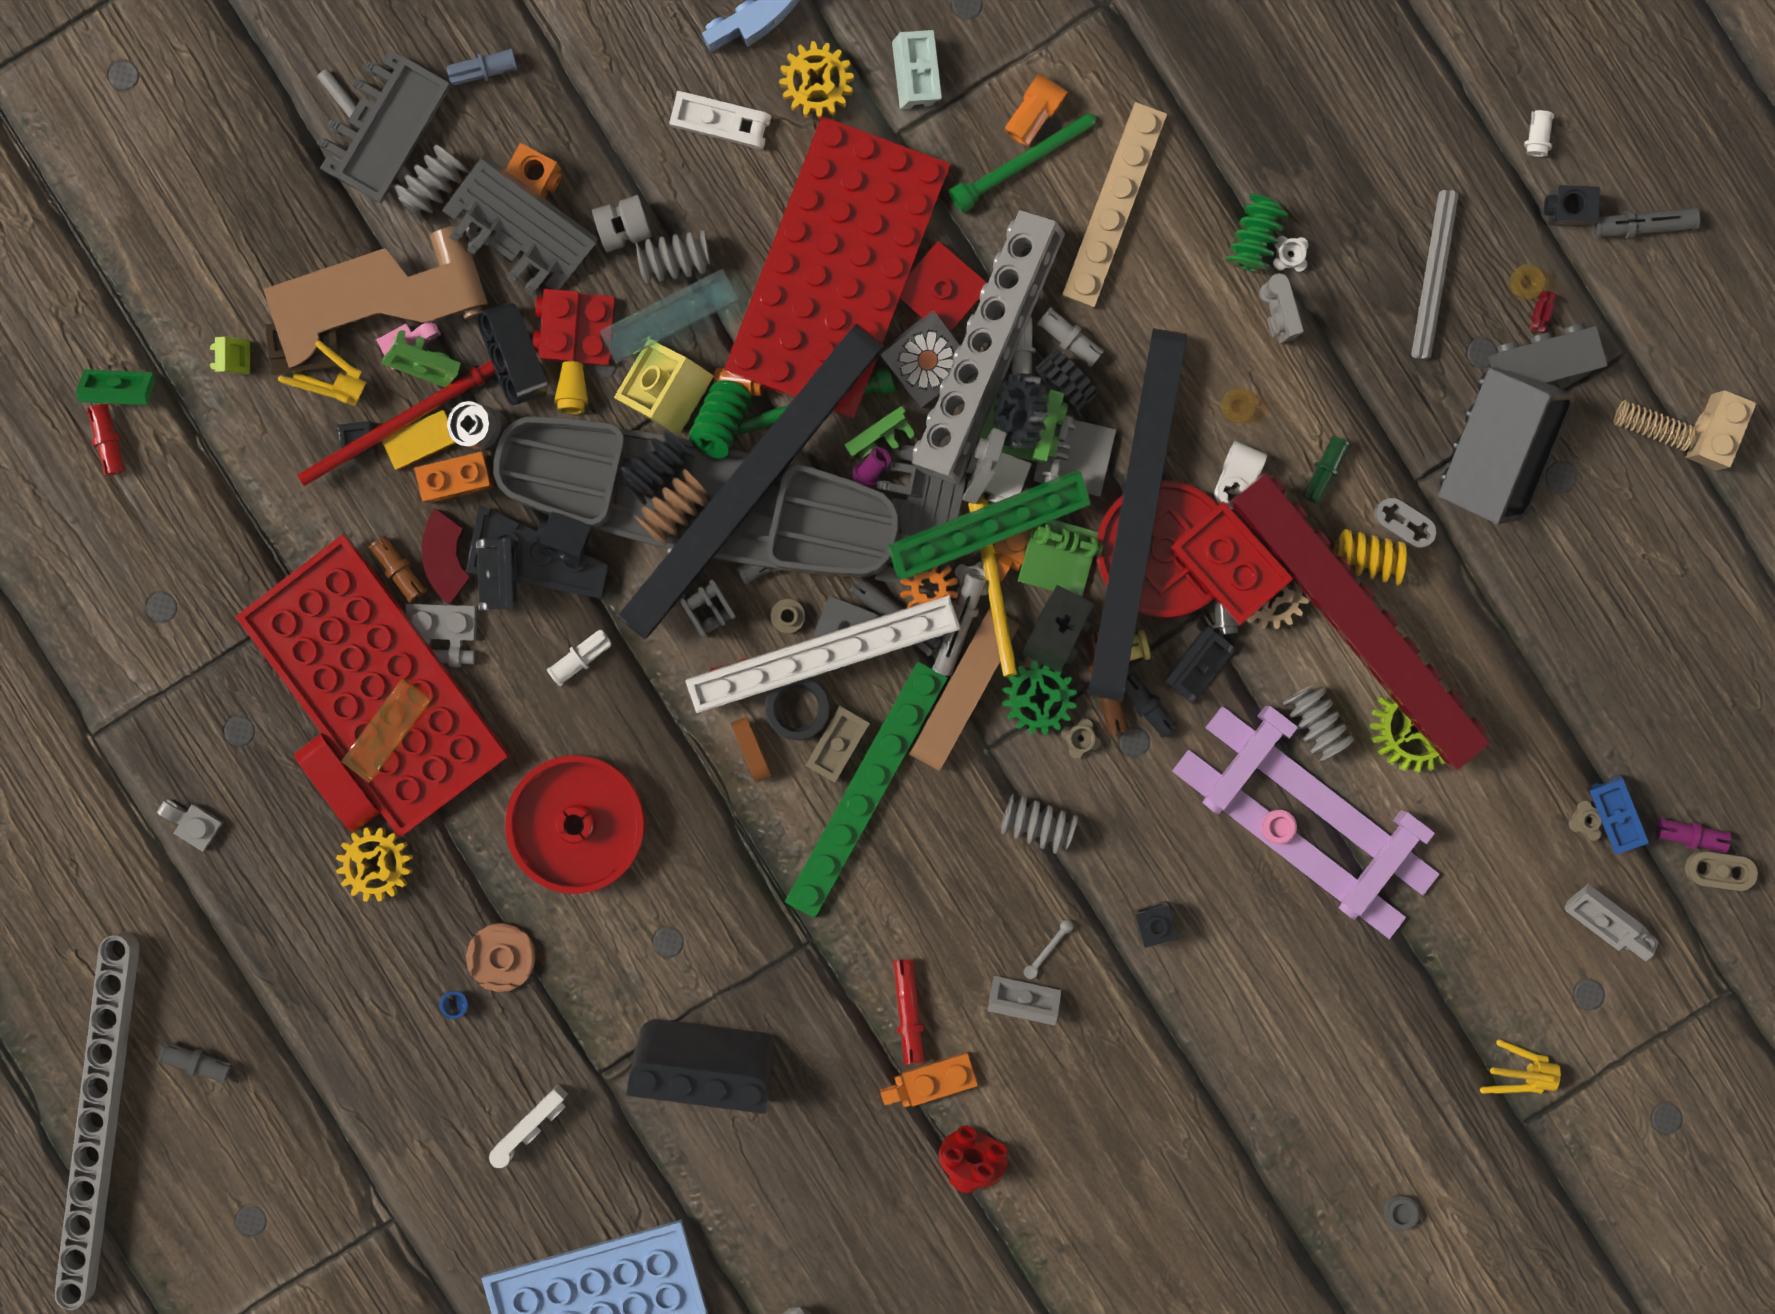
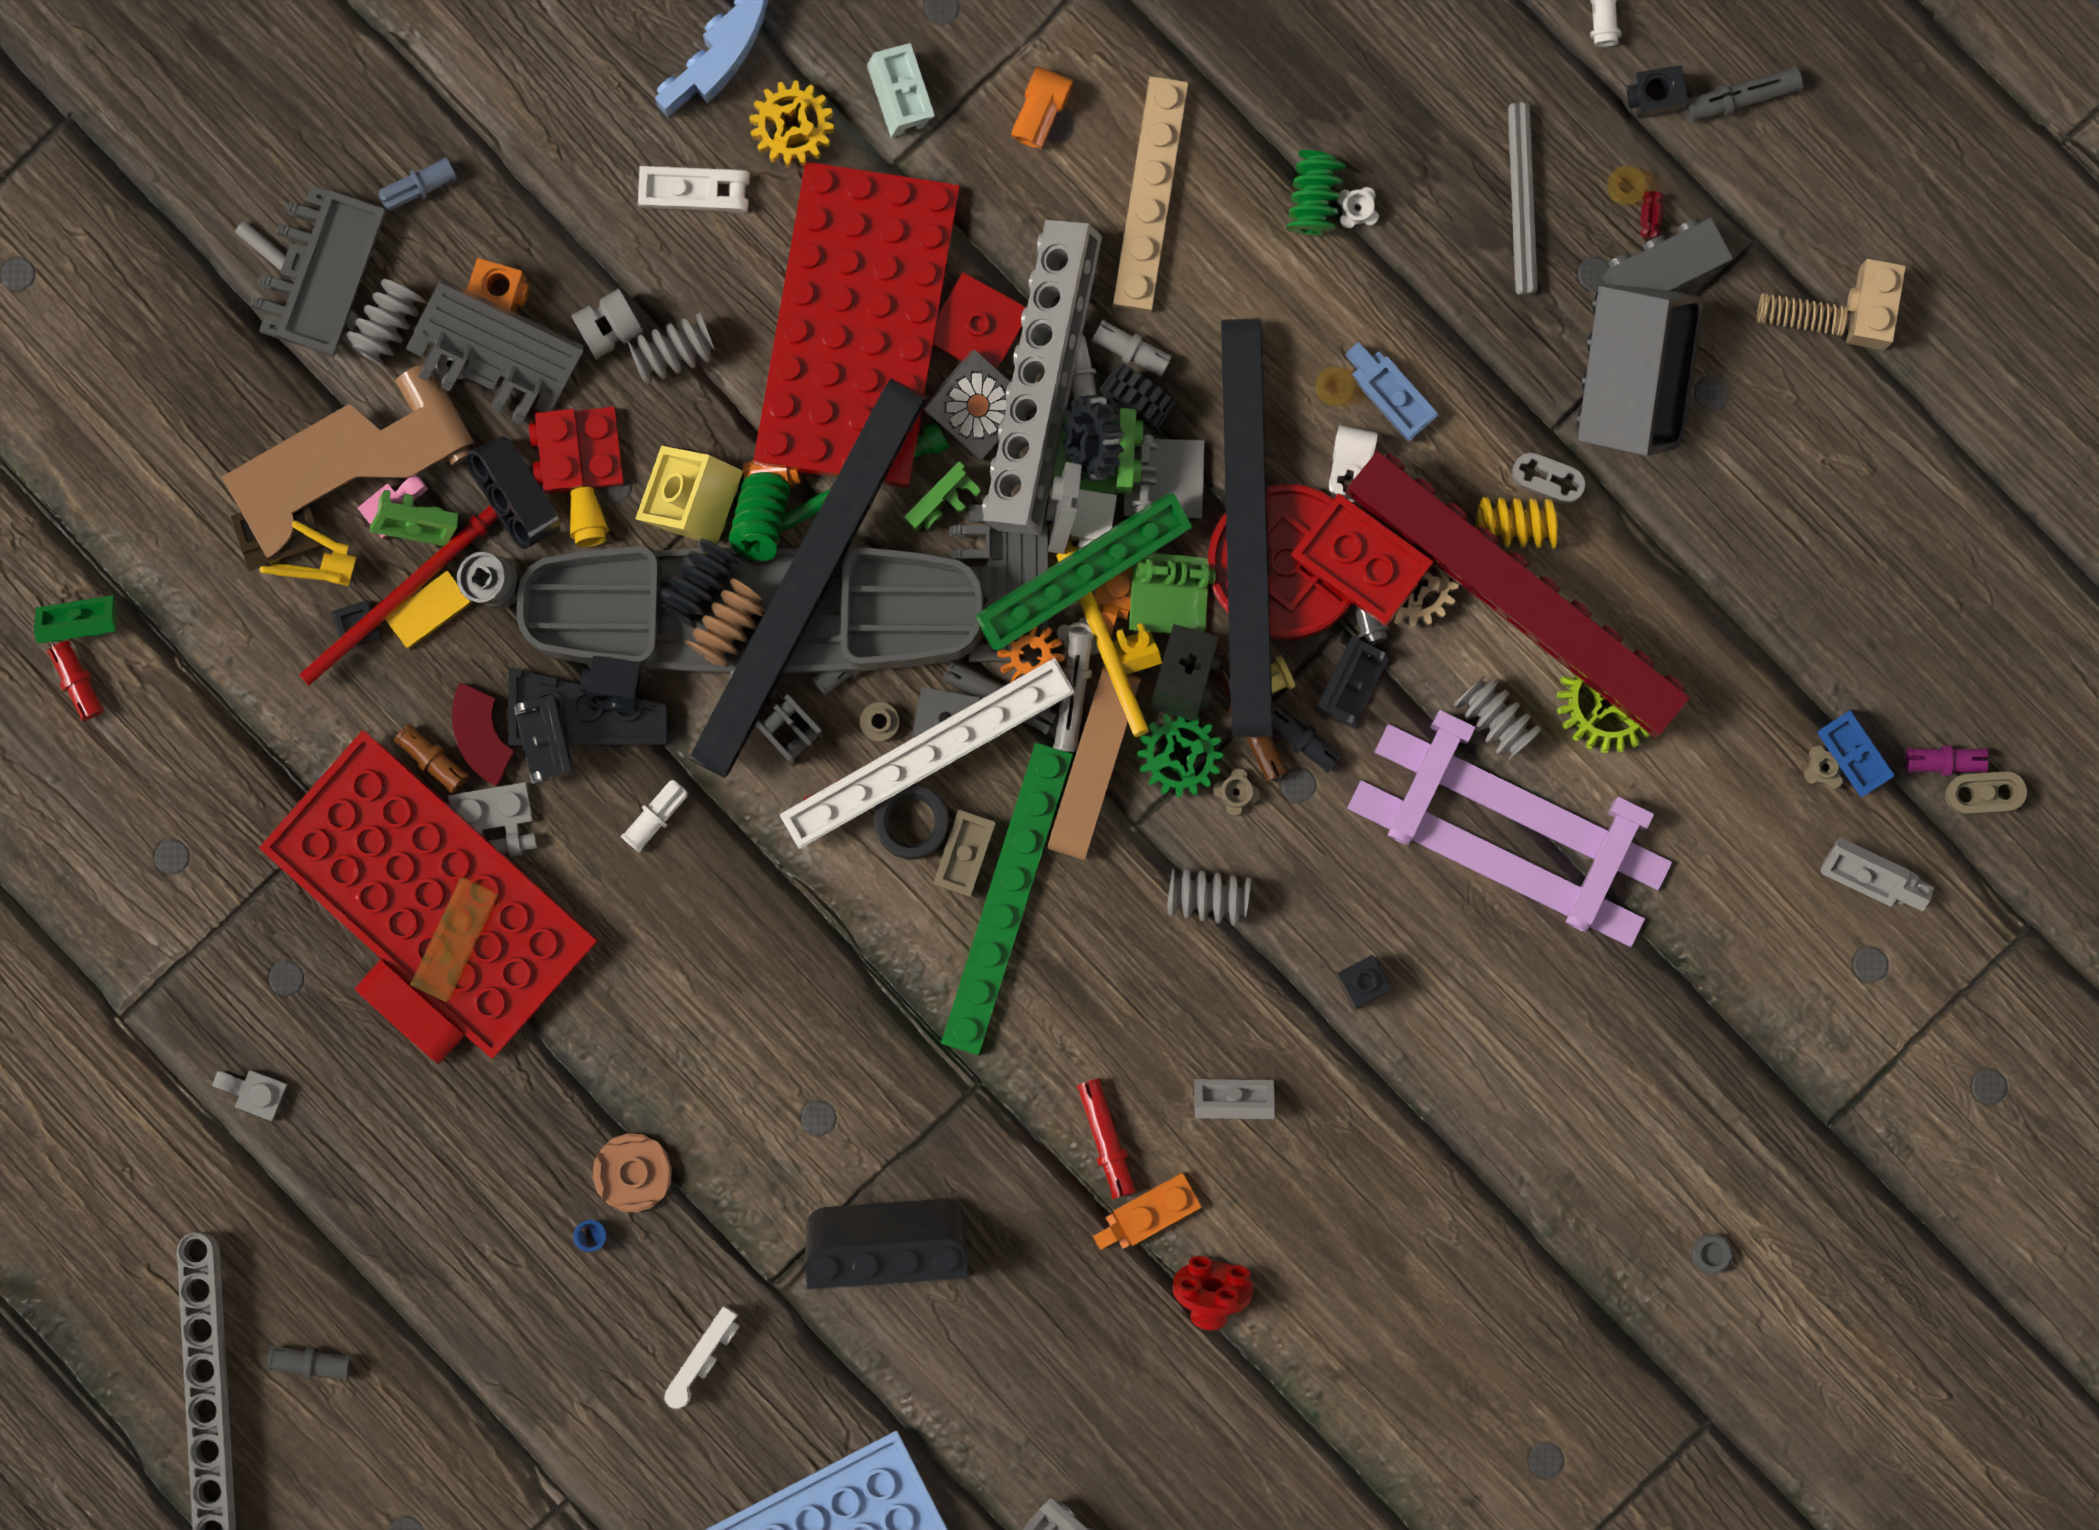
camera: 10 degrees left, 5 degrees down
lime tile [210,337,250,375] -> none
yellow gear [336,827,413,902] -> none
orange brick [414,451,496,504] -> none
red piece [505,754,646,894] -> none
clear light blue plate [600,269,738,363] -> none
dark orange beam [731,716,772,783] -> none
magenta pin [853,447,891,488] -> none
green piece [949,113,1097,214] -> none
light grey hinge [1024,920,1074,979] -> none
light grey plate [1259,274,1303,344] -> none
bright pink tile [1261,809,1297,844] -> none
dark green axle [1303,436,1352,504] -> none
yellow plant [1480,1039,1561,1094] -> none
none -> yellow tile [1113,623,1162,675]
none -> medium blue hinge [1345,342,1438,442]

